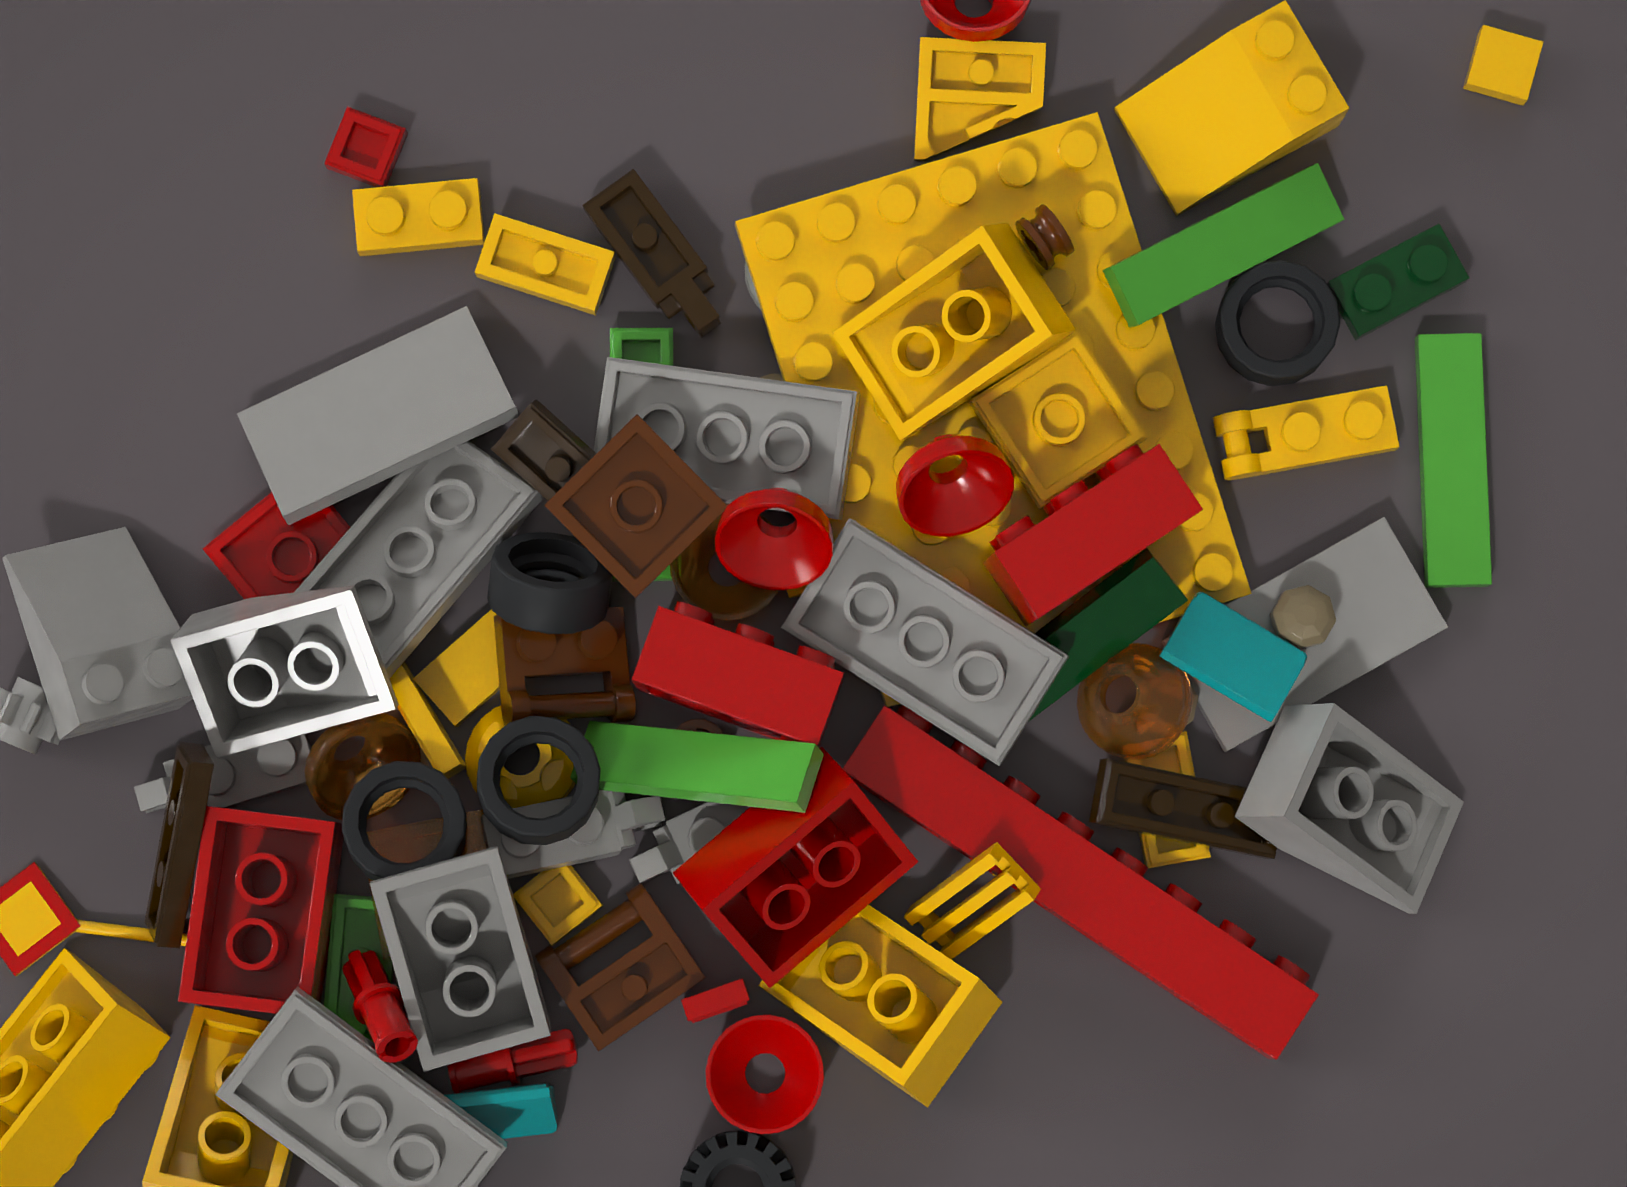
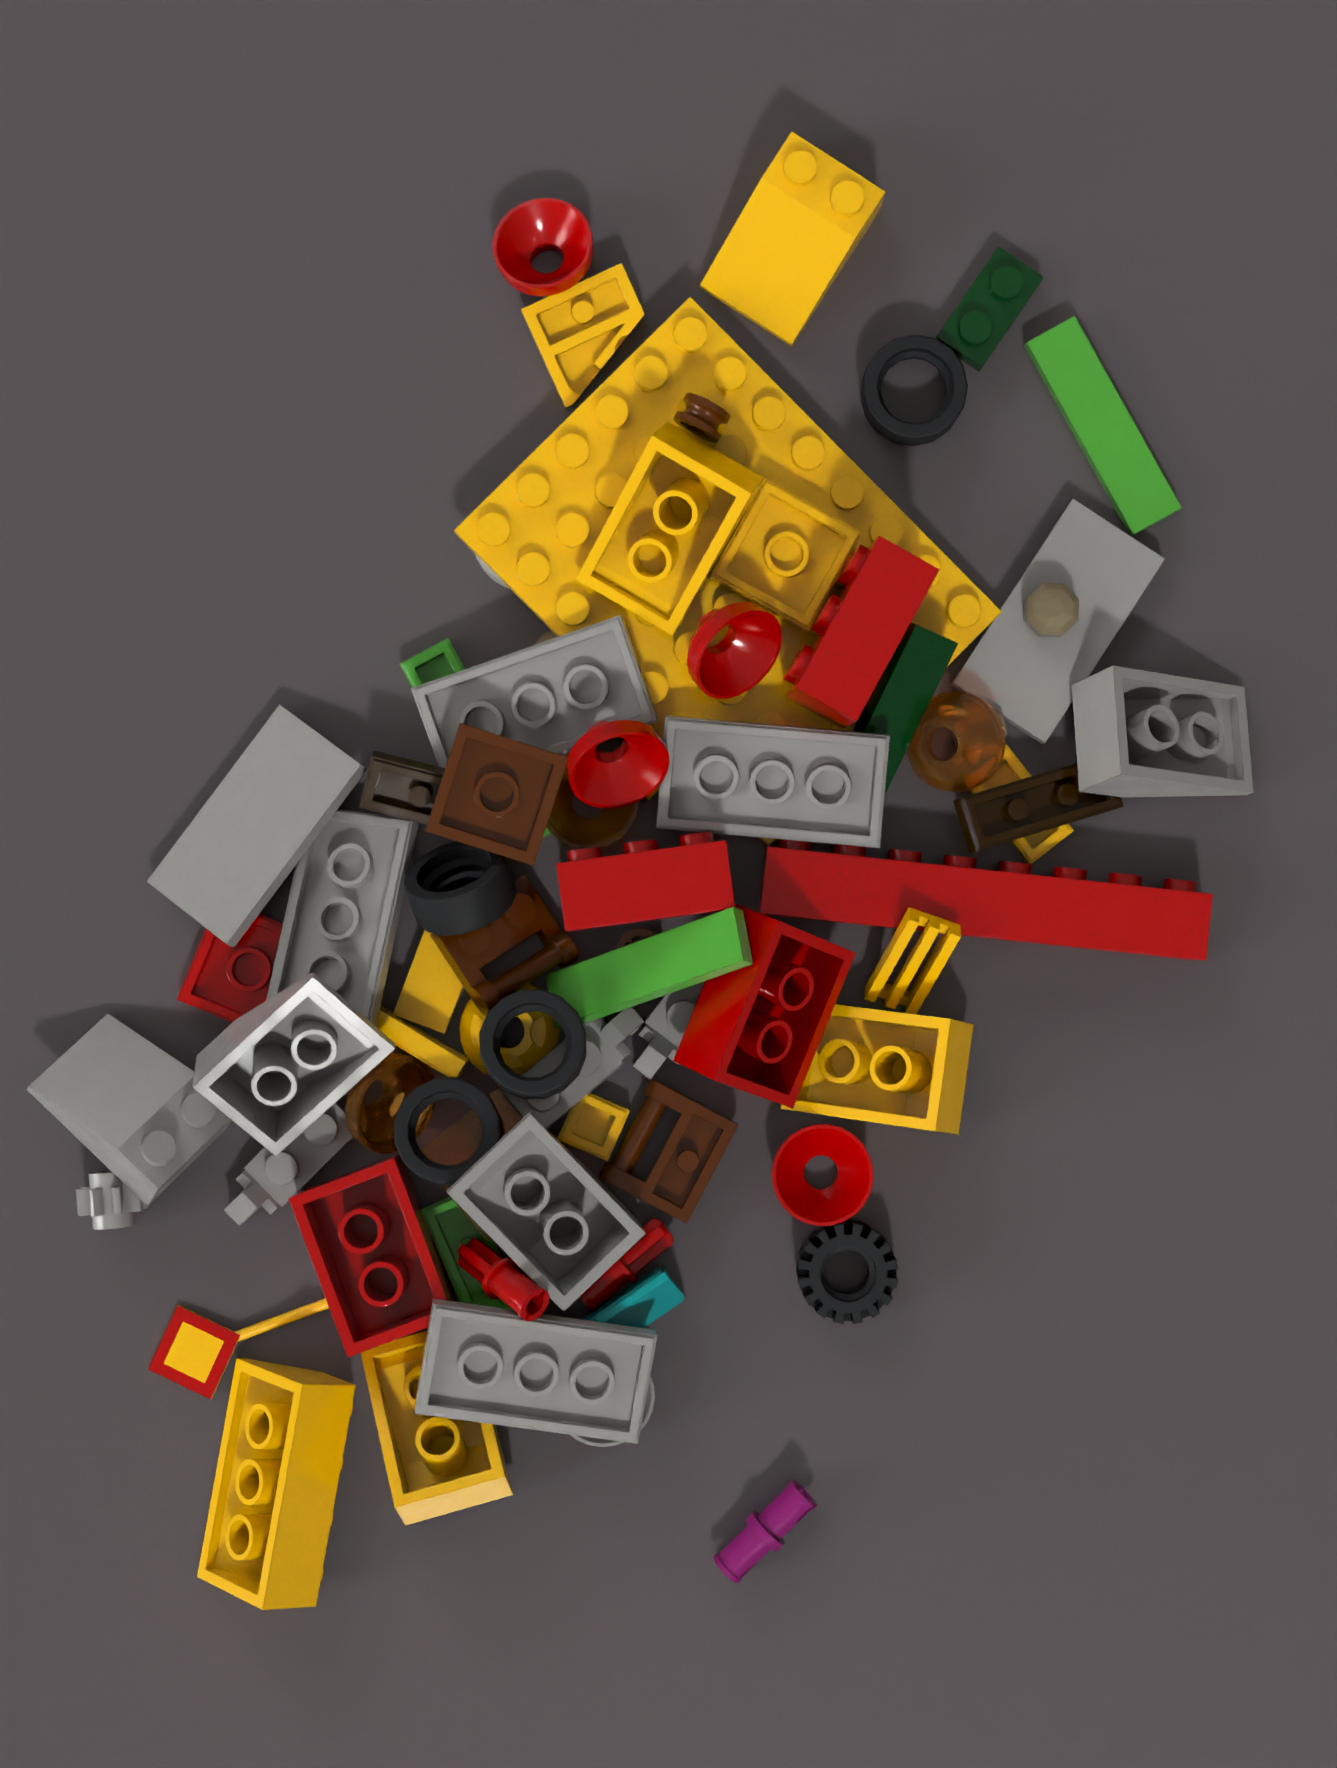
camera: 30 degrees left, 5 degrees up
dark brown tile [145,742,214,949] -> none
red tile [324,106,408,187] -> none
yellow plate [352,178,485,256] -> none
yellow plate [474,213,616,316] -> none
dark brown hinge [582,169,721,338] -> none
red tile [681,978,751,1023] -> none
bright green tile [1103,163,1345,328] -> none
teal slope [1160,592,1307,722] -> none
yellow plate [1213,385,1400,480] -> none
yellow tile [1463,25,1543,106] -> none

